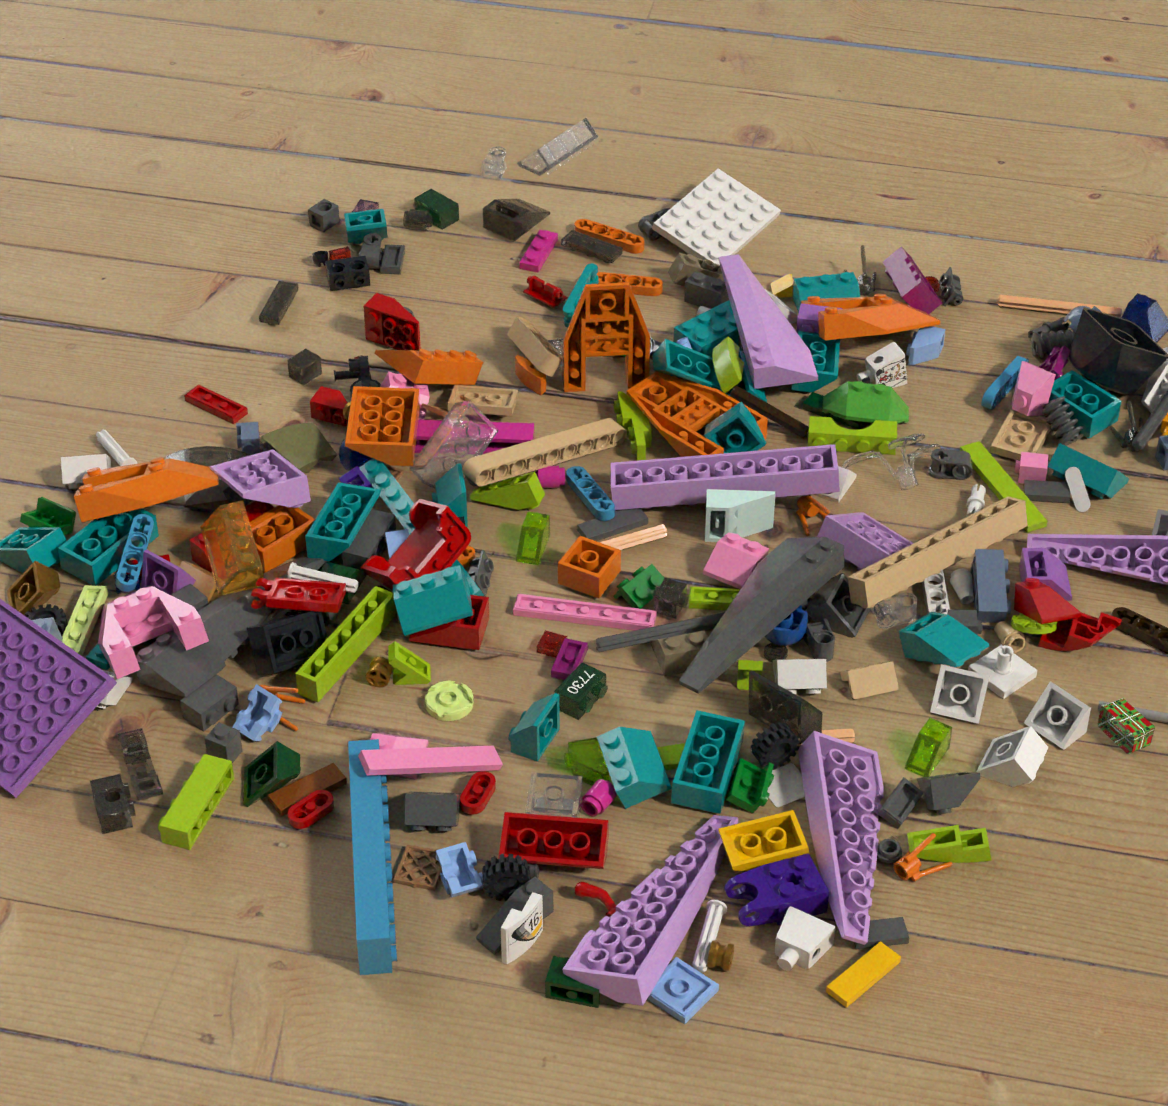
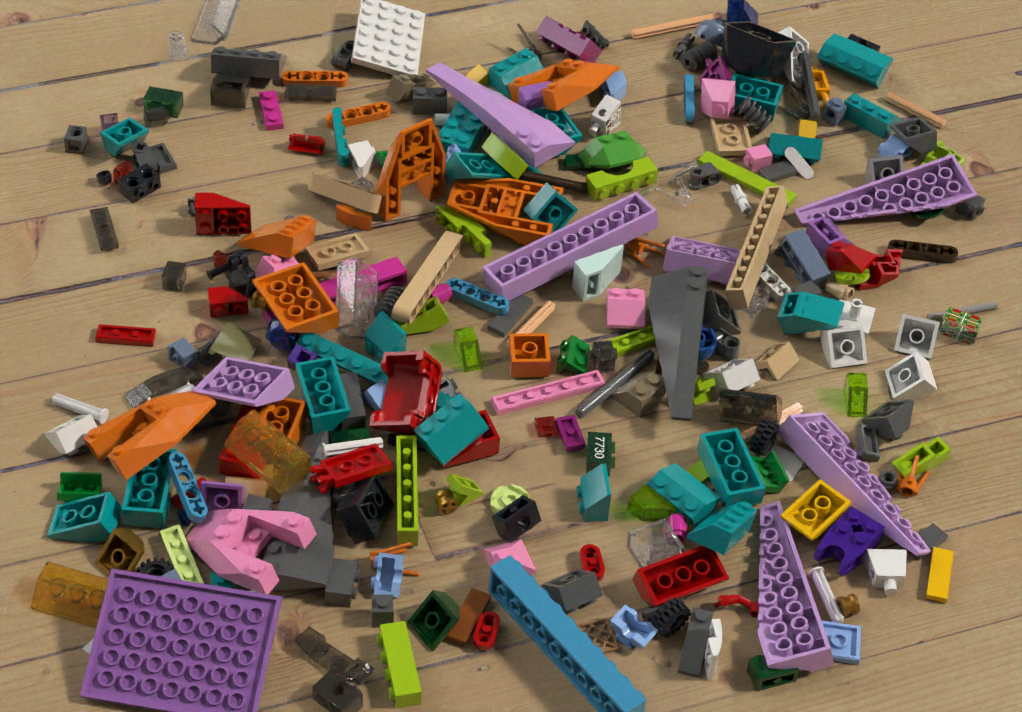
camera: 35 degrees left, 5 degrees up
bright pink tile [358,746,503,776] -> none
white cone [950,568,974,604] -> none
none -> dark grey slope [211,46,287,79]
none -> black brick [492,495,542,543]
none -> teal slope [687,501,757,555]
none -> yellow slope [798,120,817,138]

